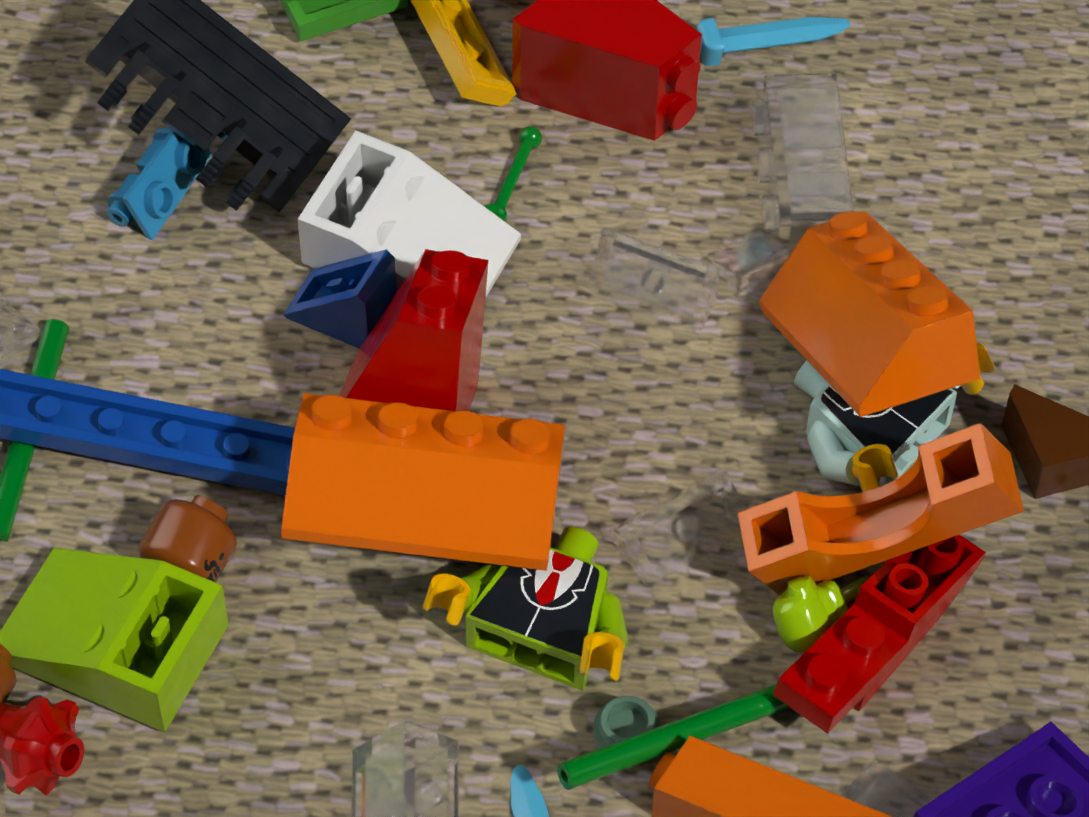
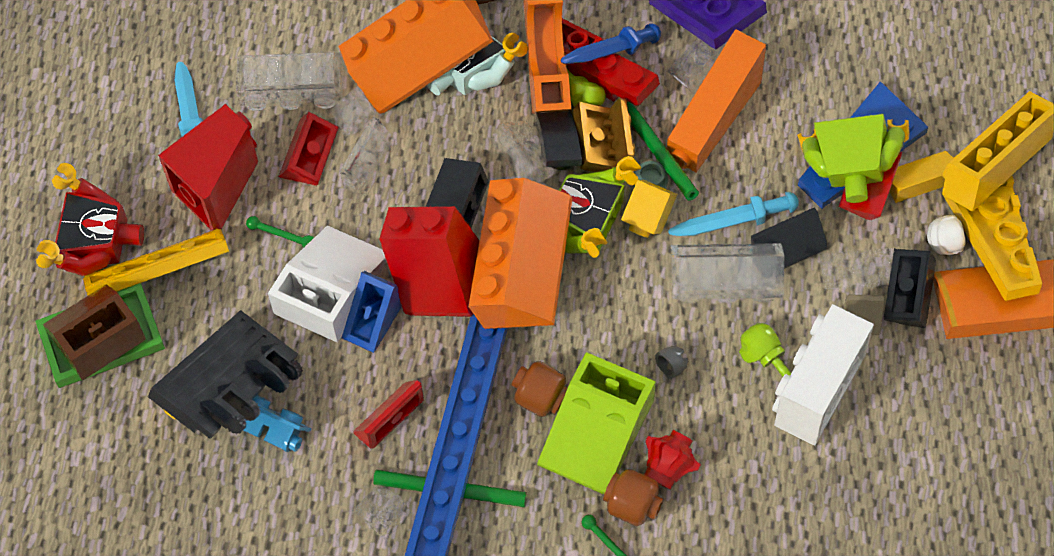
camera: 85 degrees left, 5 degrees up
none -> red slope [278,111,339,186]
none -> red slope [353,380,424,449]
none -> black hinge [426,158,489,228]
none -> black slope [536,112,582,170]
none -> blue sword [560,23,661,64]
none -> pearl gold bracket [573,98,635,172]
none -> yellow brick [621,180,678,238]
none -> dark grey hinge [655,346,688,379]

